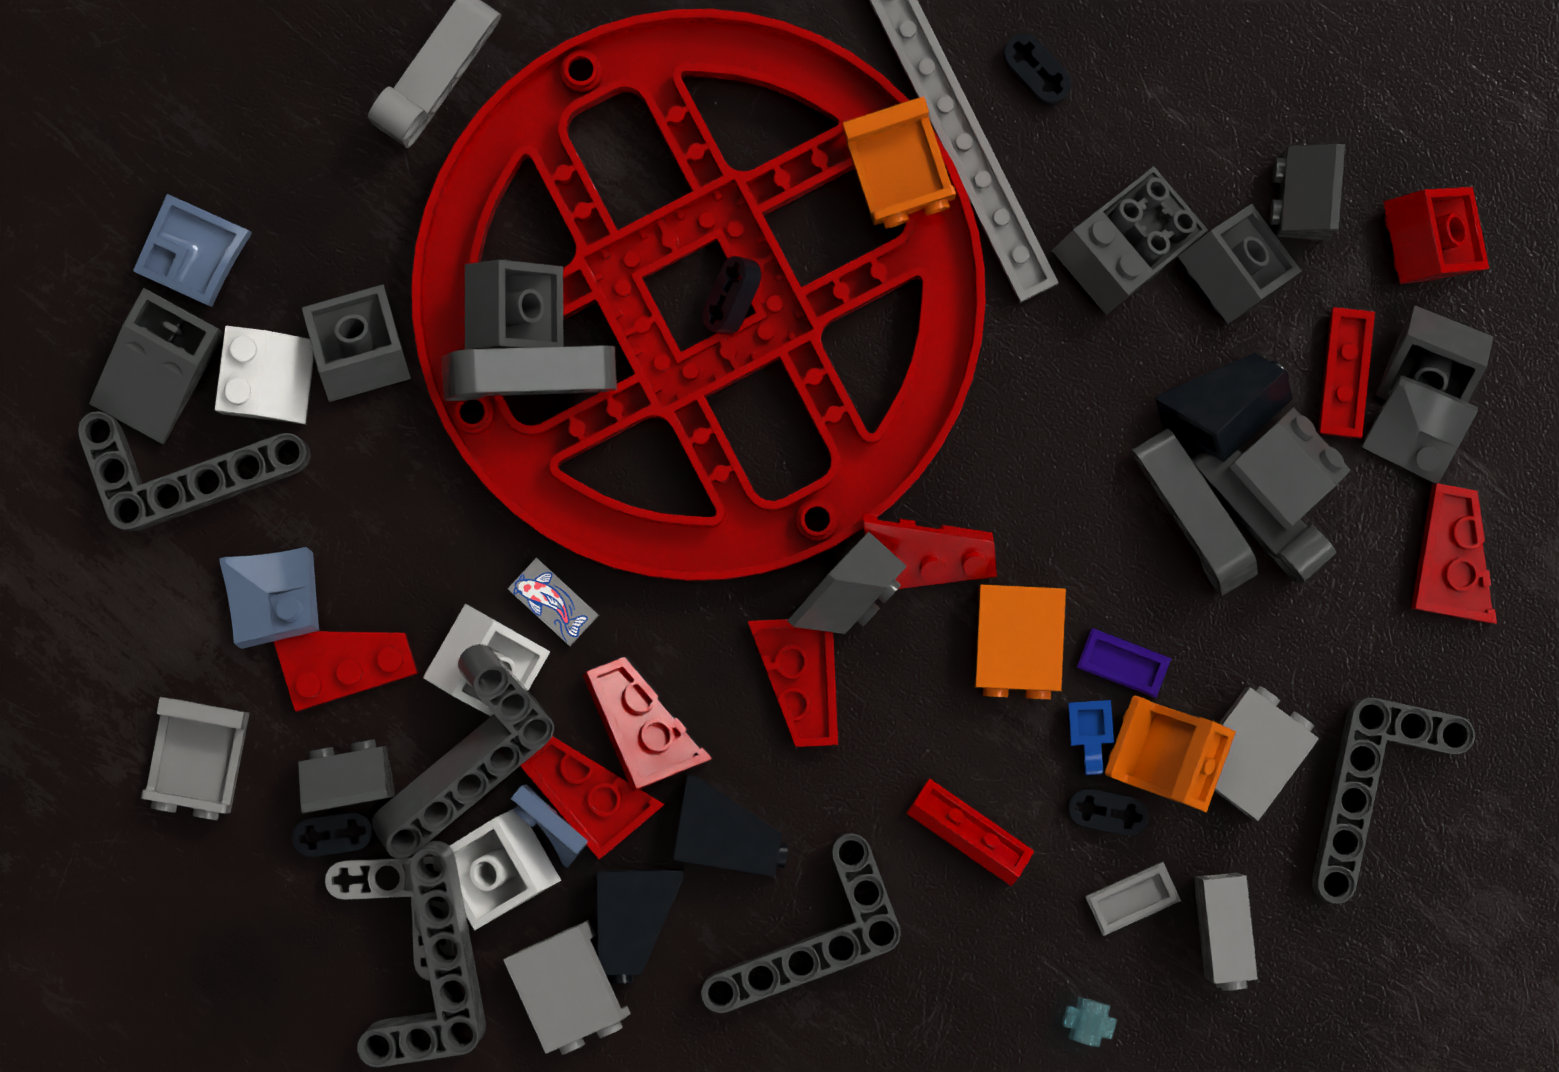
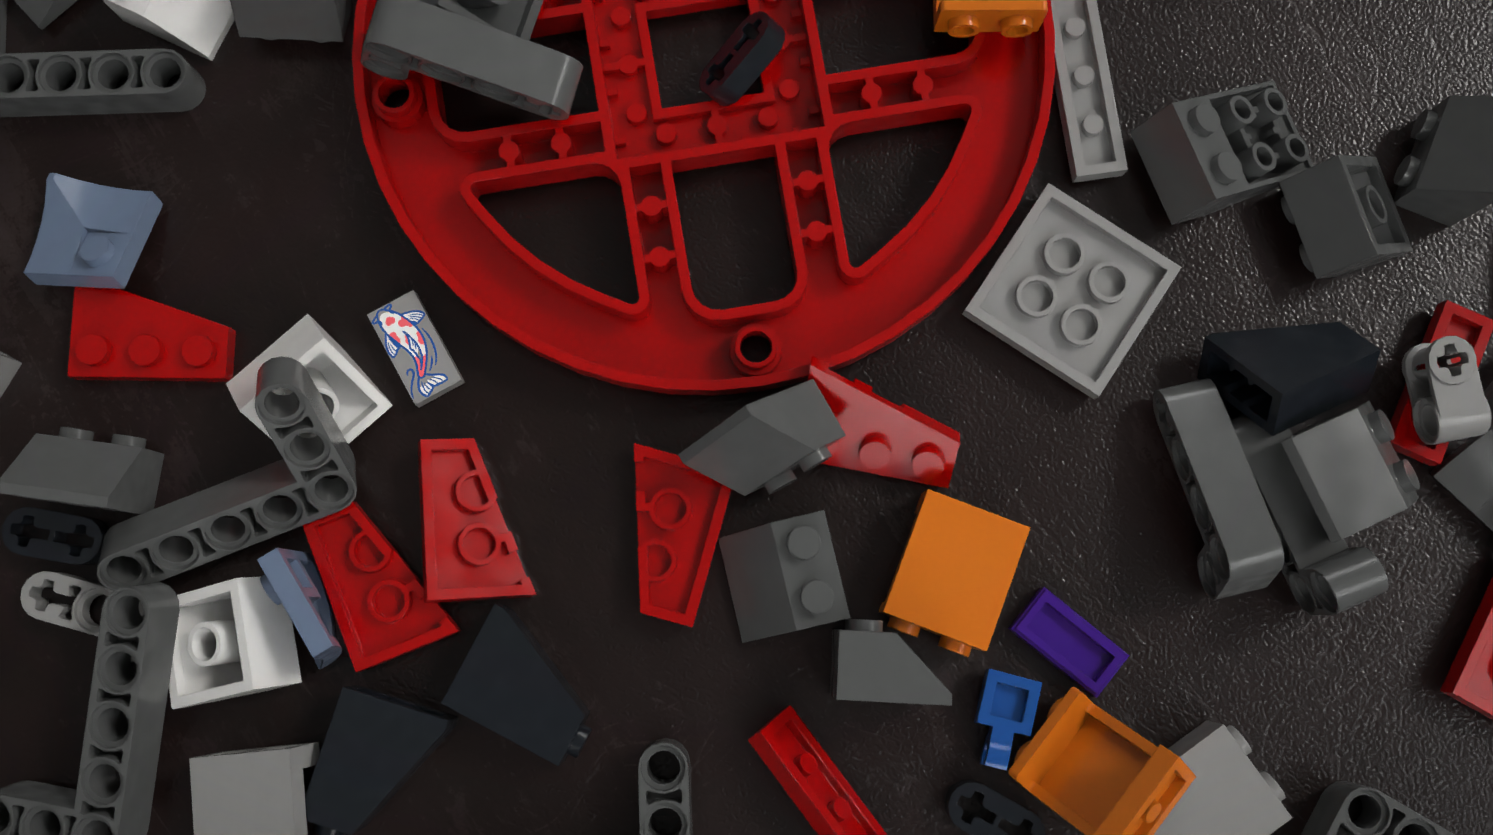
camera: 20 degrees right, 5 degrees down
none -> dark grey slope [718,510,850,643]
none -> dark grey slope [830,619,952,706]
none -> light grey plate [962,183,1182,399]
none -> light grey piece [1401,336,1492,445]

